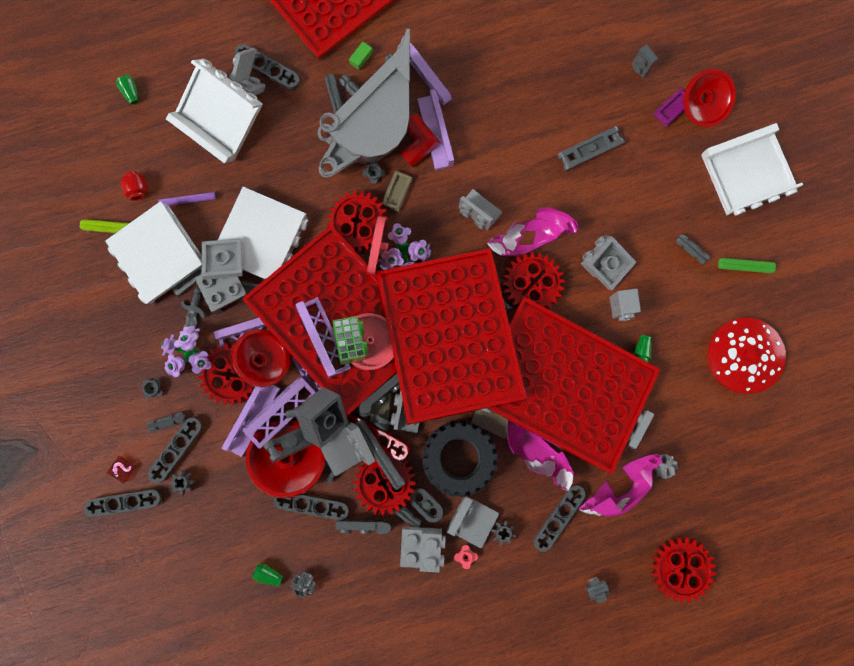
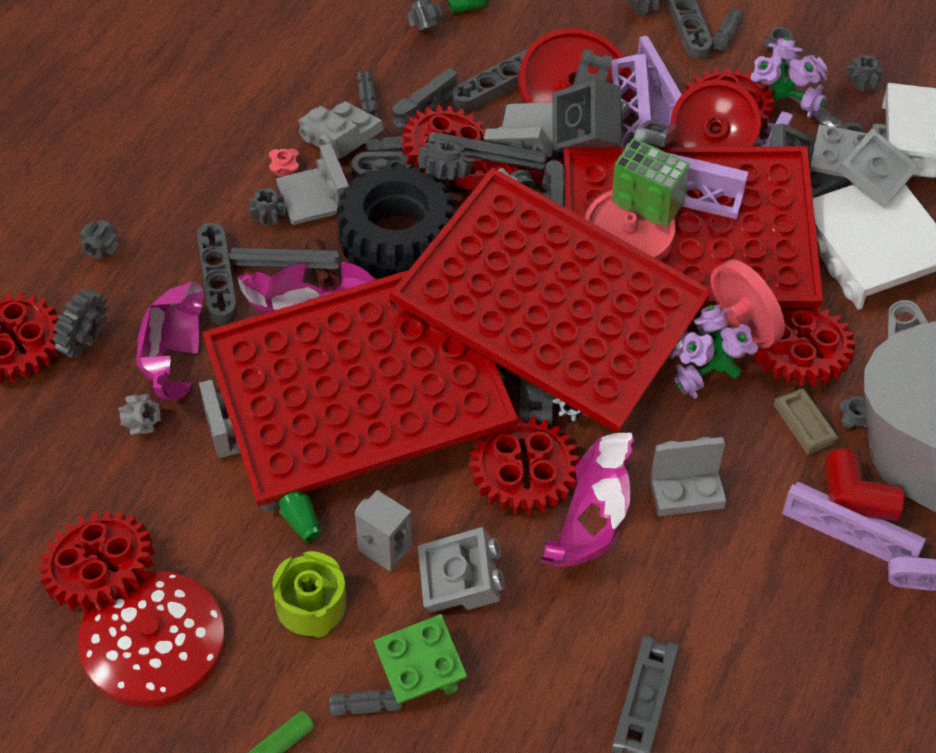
camera: 135 degrees right, 30 degrees down
none -> red gear [38,510,155,612]
none -> dark grey gear [53,288,109,358]
none -> dark grey axle [228,247,343,269]
none -> lime brick [272,551,347,638]
none -> copper pin [305,239,340,291]
none -> dark grey axle [357,70,378,117]
none -> bright green hinge [373,614,467,705]
none -> dark grey gear [418,141,473,180]
none -> dark grey hinge [634,119,678,149]
none -> dark grey plate [770,123,814,167]
none -> dark grey gear [845,55,884,91]

